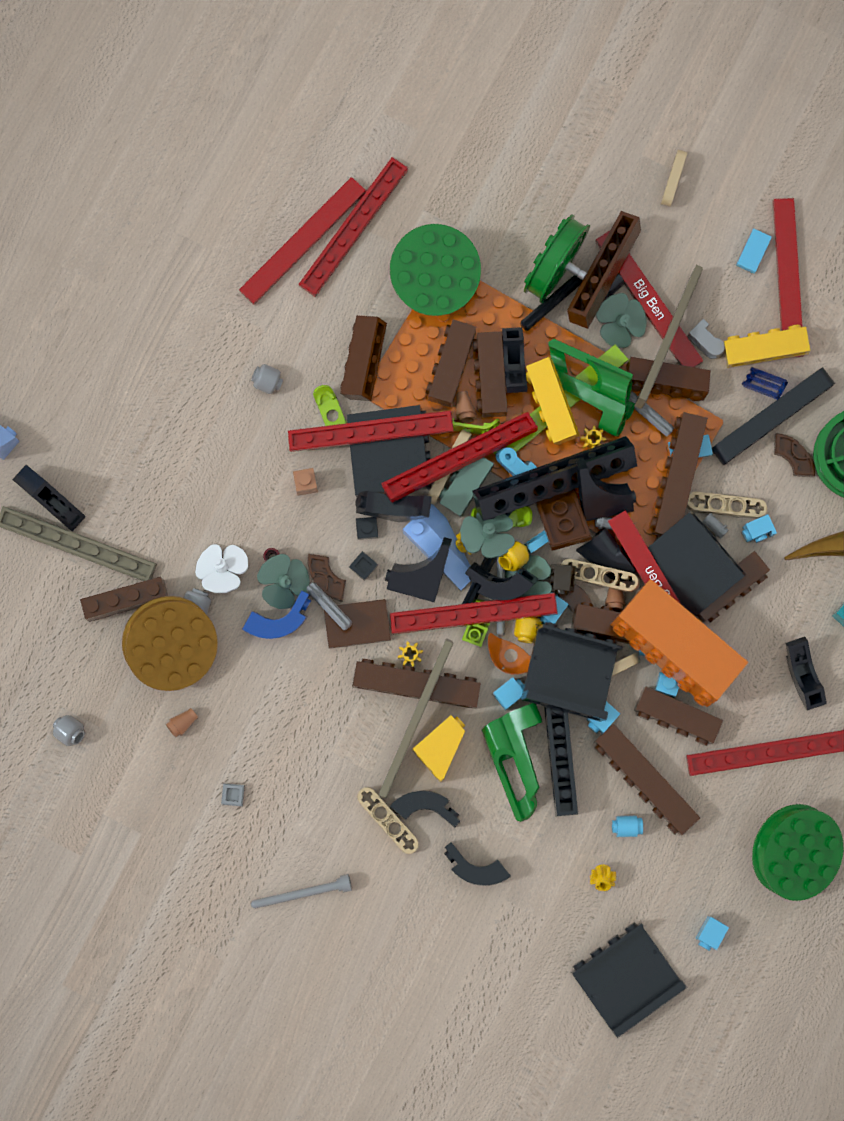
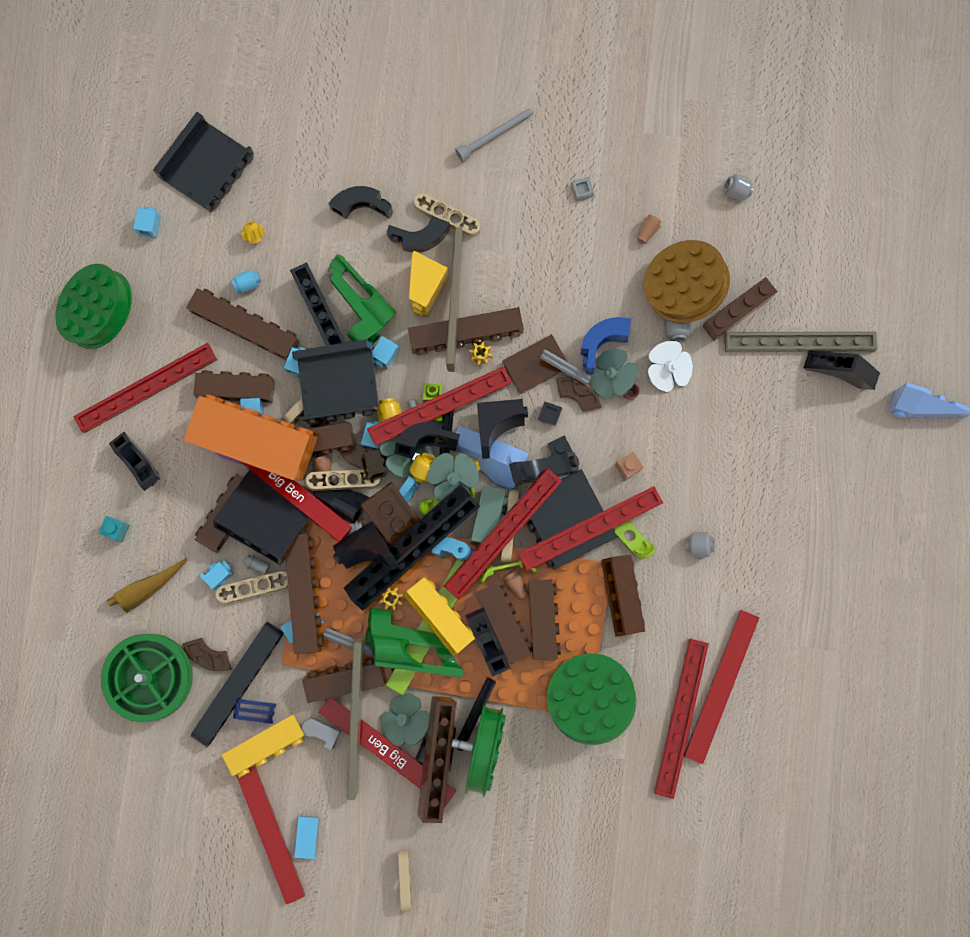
camera: 160 degrees right, 0 degrees up
orange piece [488,633,531,674] -> none

